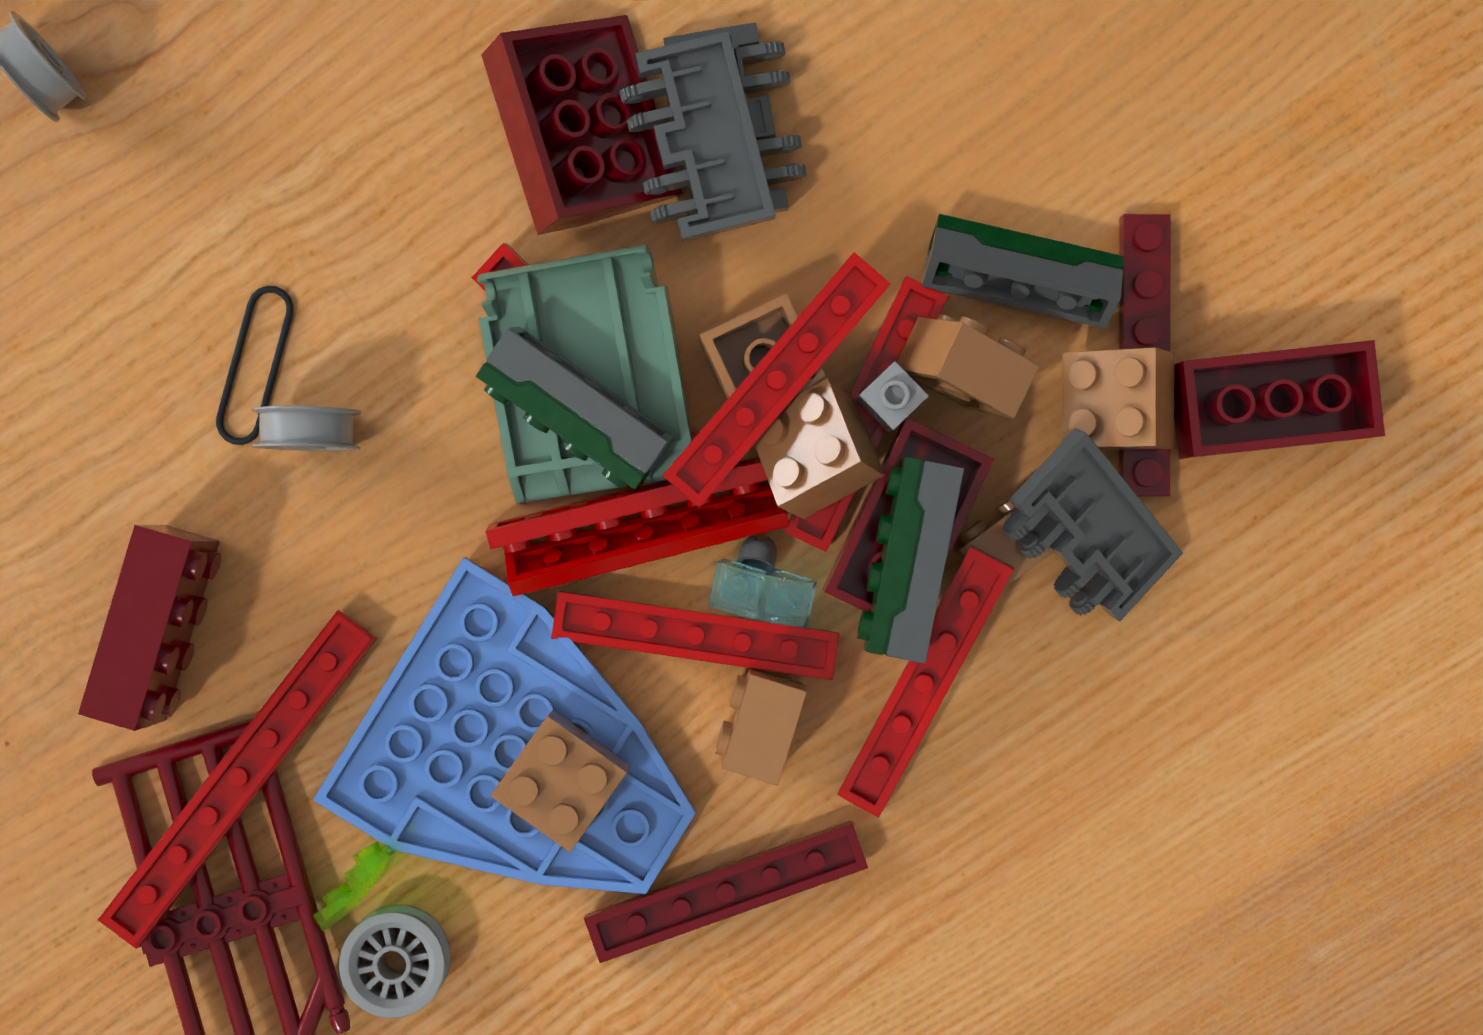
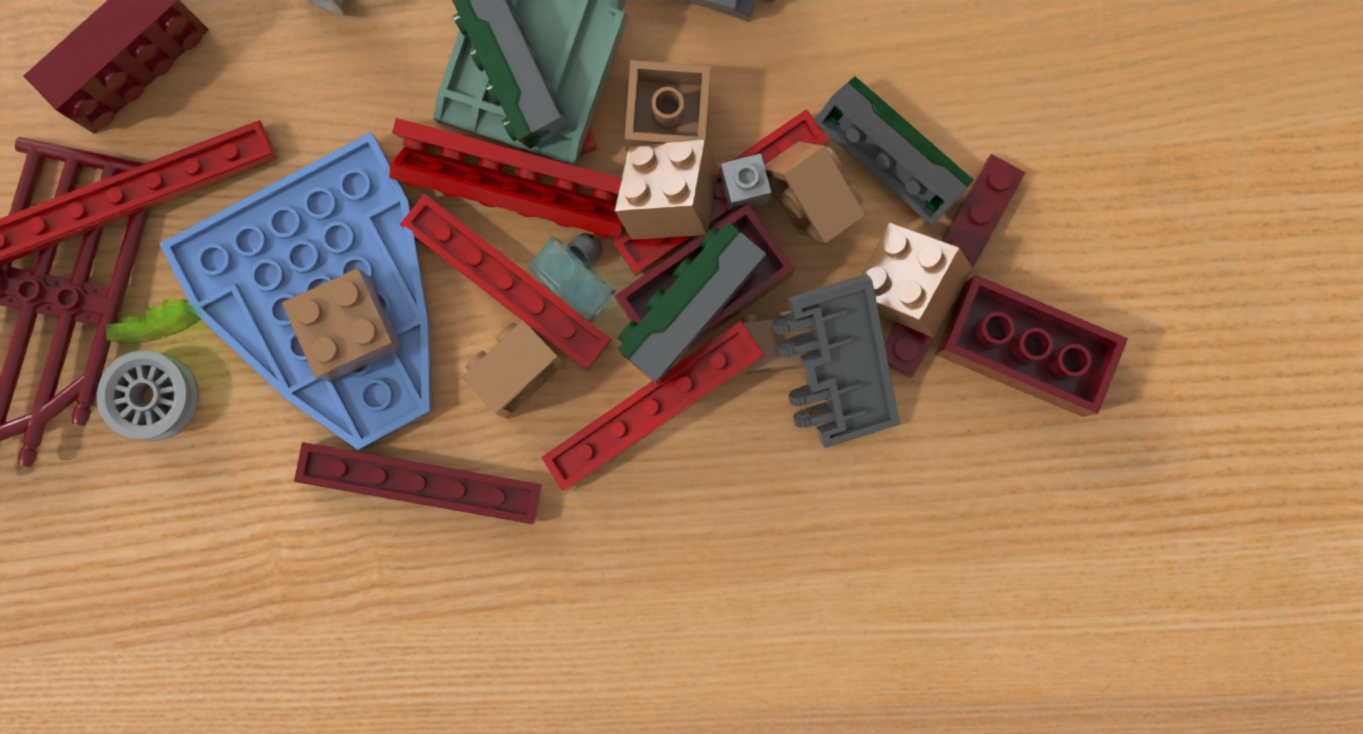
camera: 30 degrees right, 5 degrees down
red plate [662,252,891,508] -> none

